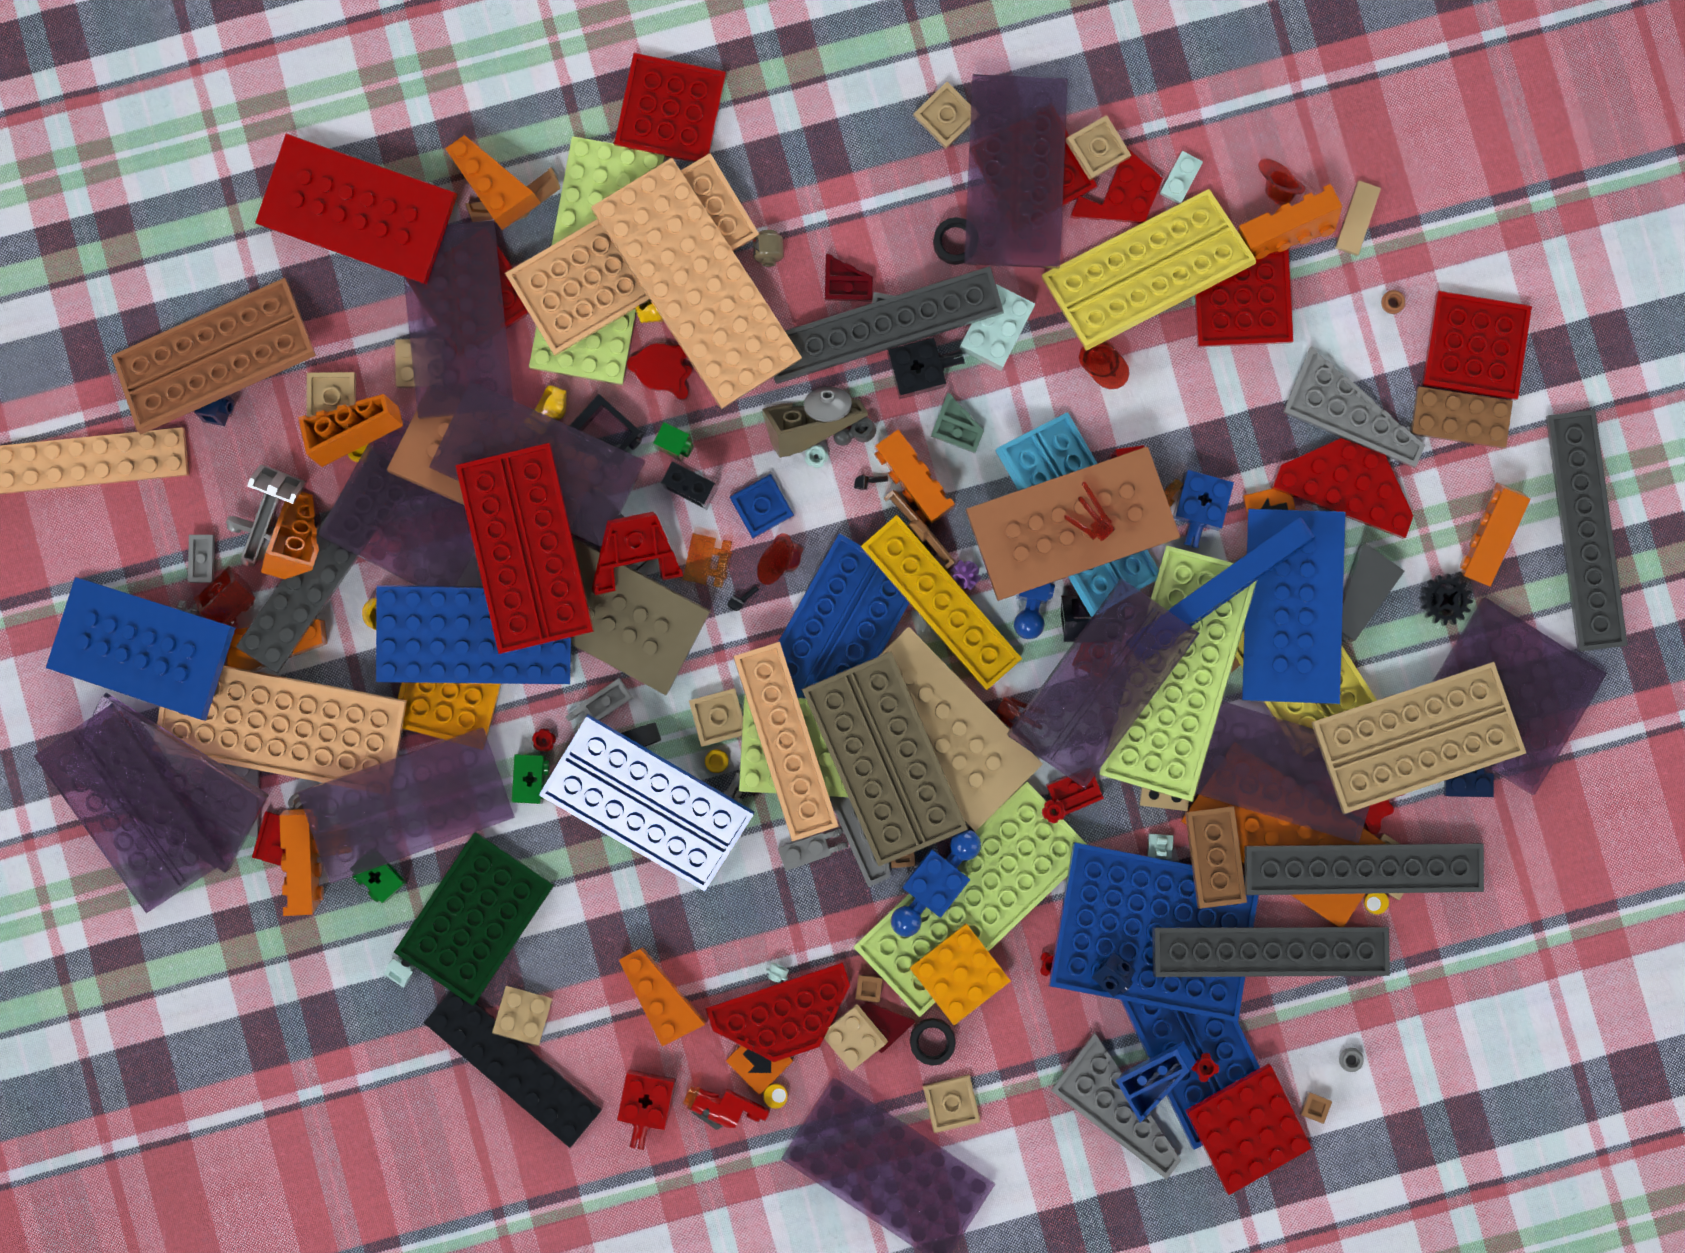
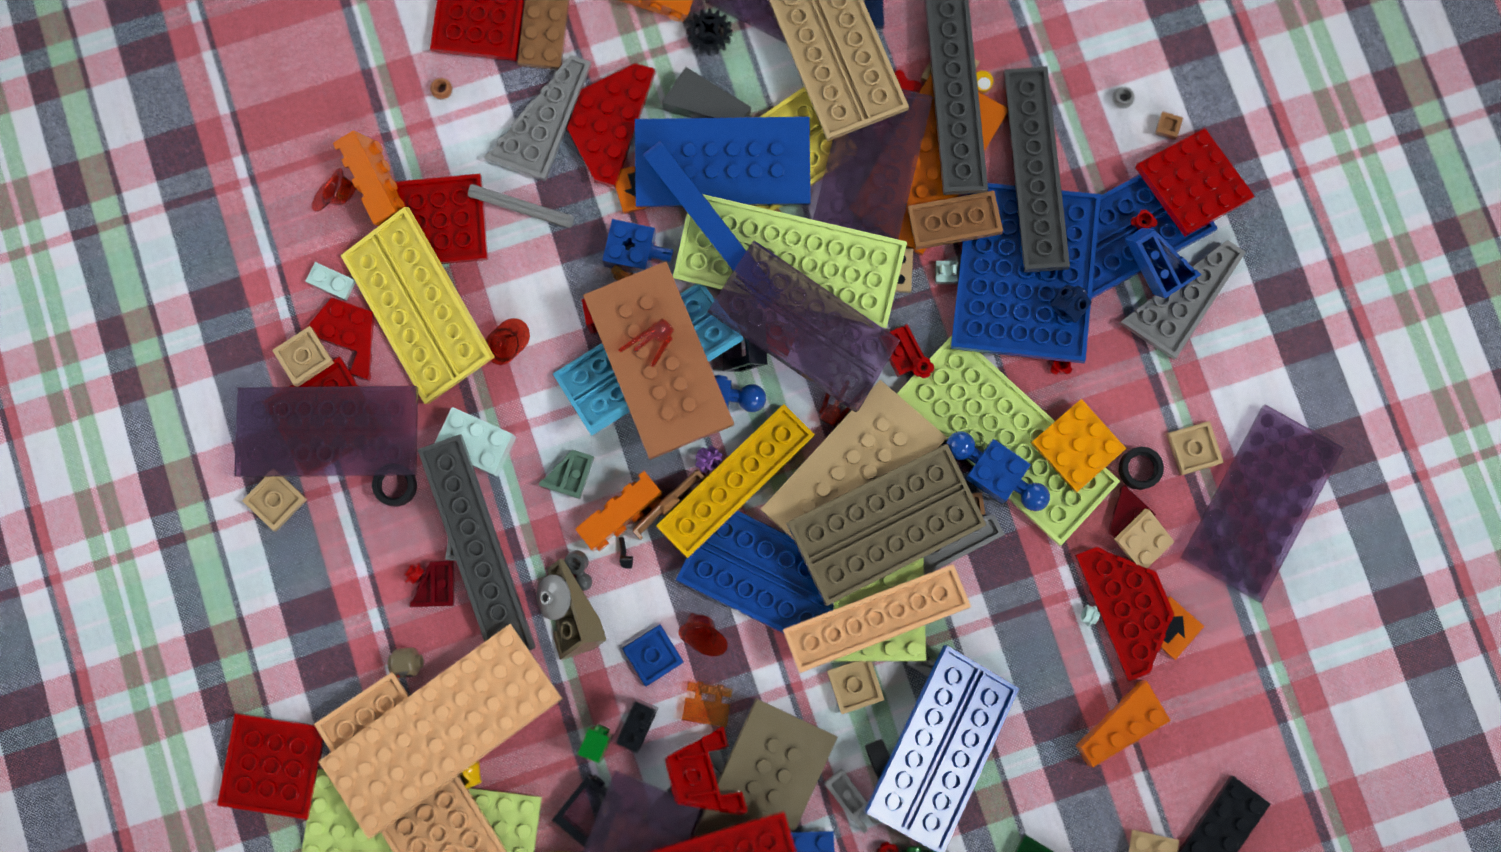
camera: 95 degrees left, 5 degrees down
red brick [617,1070,676,1150] -> none
red tile [627,343,692,400] -> none
red plate [682,1086,770,1130] -> none
yellow tile [705,749,729,773] -> none
black hand [727,586,759,611] -> none
yellow tile [764,1083,788,1109] -> none
light grey hinge [778,828,848,871] -> none
light aqua plate [805,445,828,468] -> none
medium nougat plate [855,975,882,1002] -> none
black brick [887,338,965,400] -> none
tan tile [1335,181,1381,256] -> none
none -> red plate [404,562,424,584]
none -> light grey axle [468,184,574,228]

